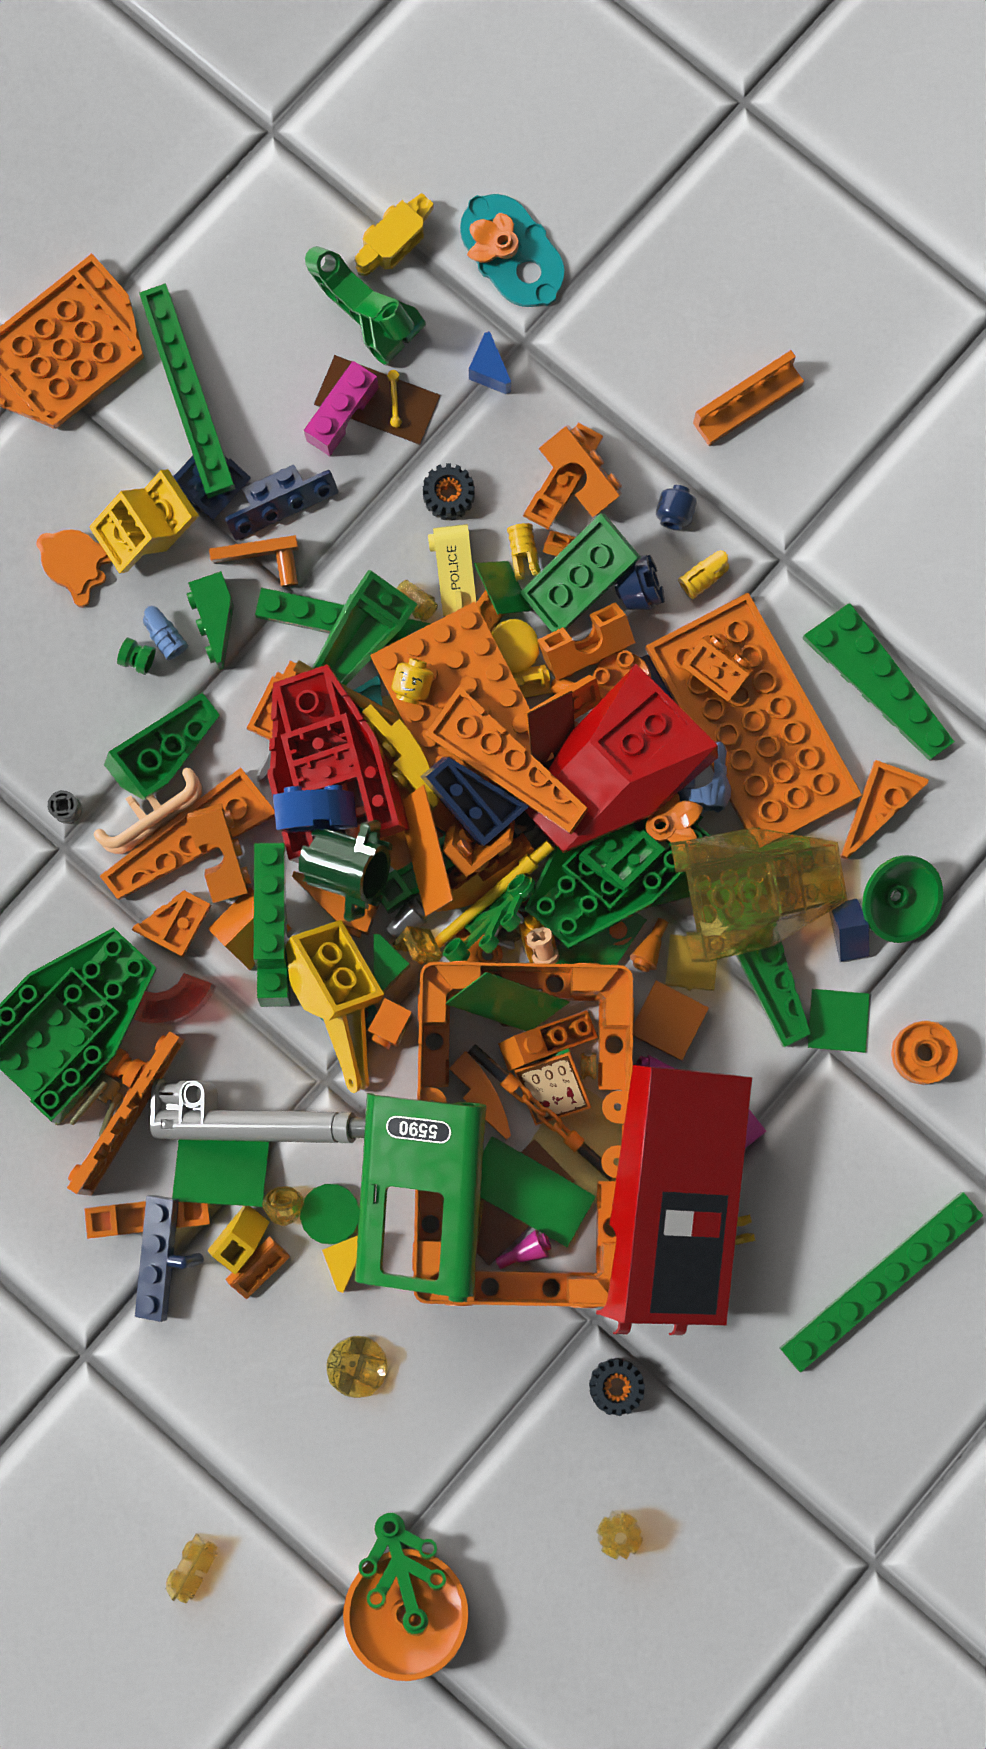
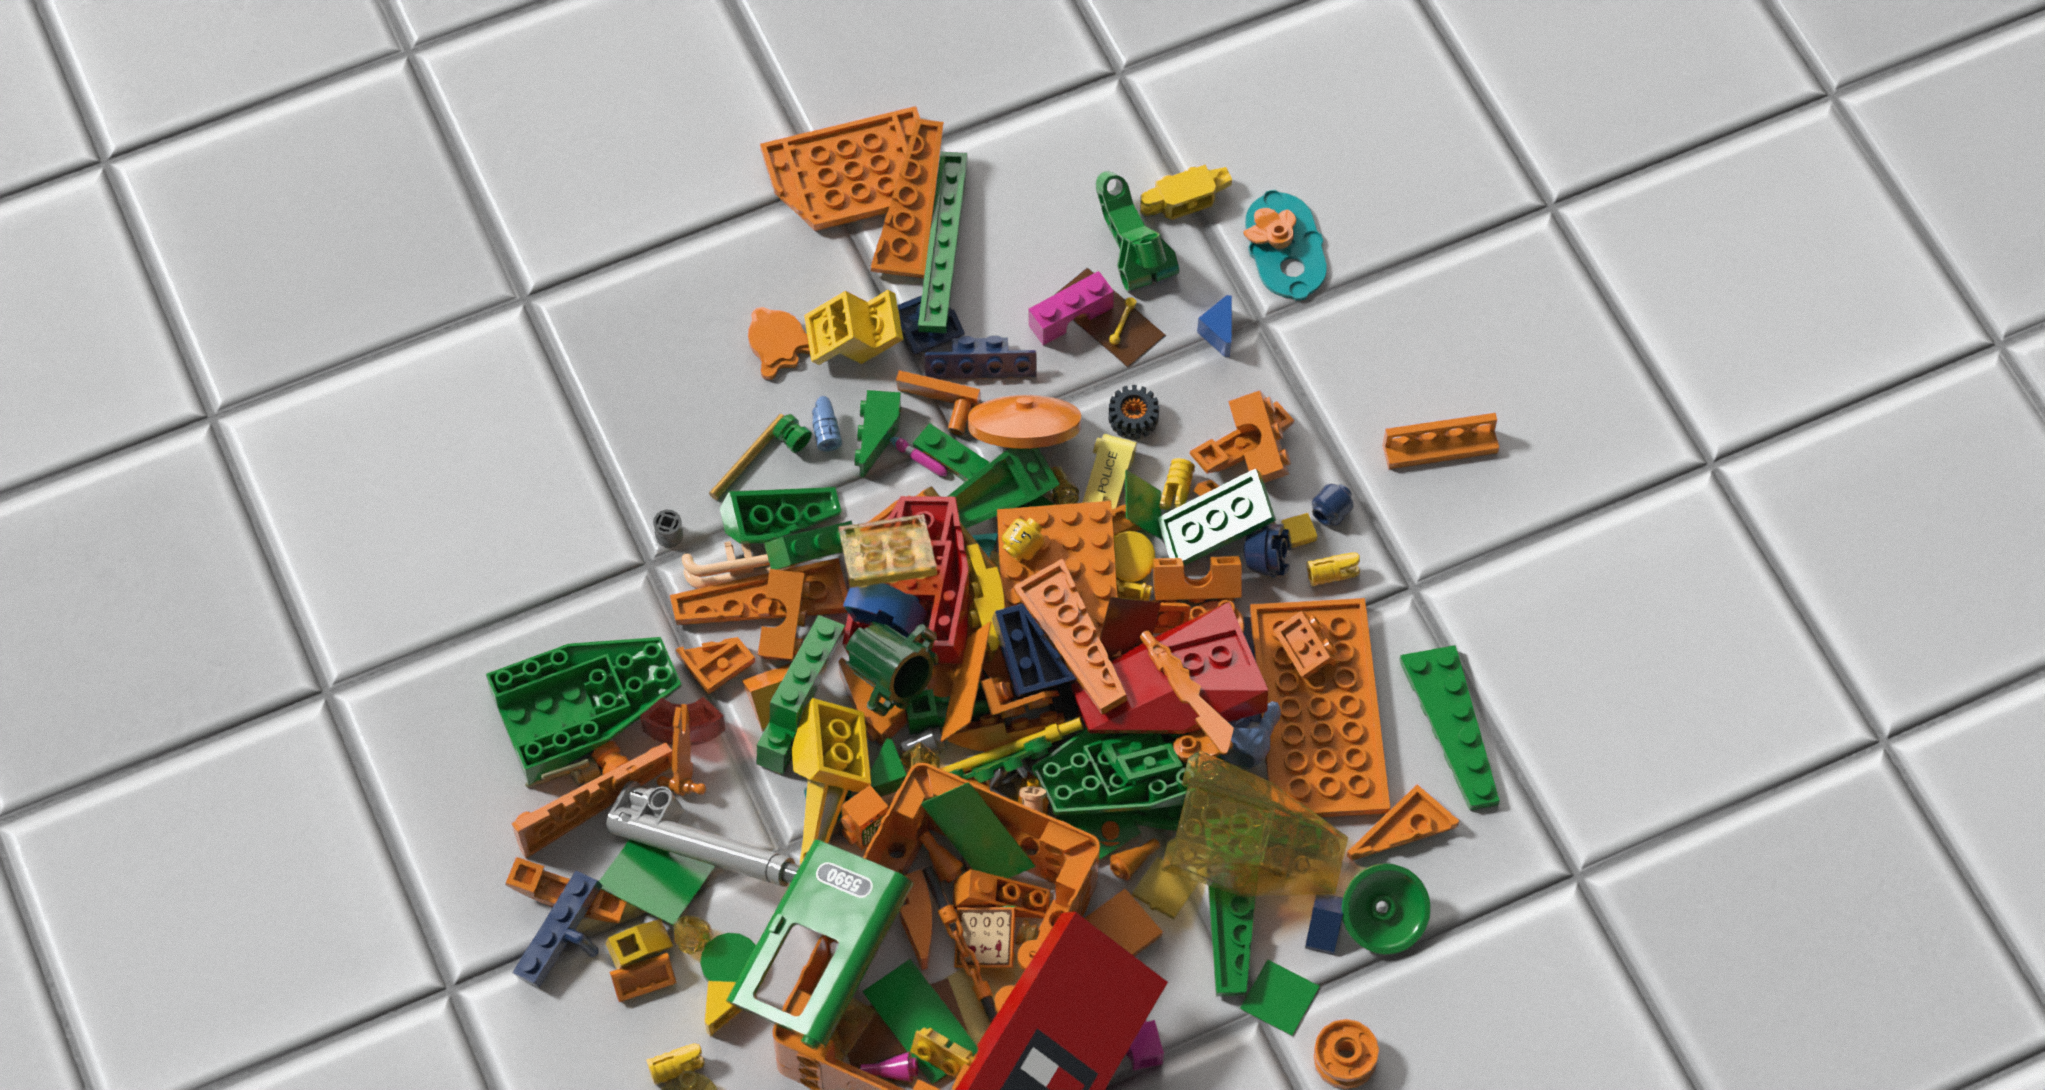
camera: 25 degrees right, 20 degrees down
none -> yellow hinge [646,1043,705,1086]
none -> orange piece [657,704,707,796]
none -> pearl gold bar [709,414,784,500]
none -> green arch [764,520,859,570]
none -> clear yellow plate [838,514,937,588]
none -> orange wing [870,119,944,279]
none -> dark pink piece [890,437,947,476]
none -> yellow hinge [911,1027,974,1078]
none -> orange cone [919,830,963,883]
none -> orange dish [968,395,1081,448]
none -> orange sword [1140,631,1234,755]
none -> yellow tile [1281,513,1318,548]

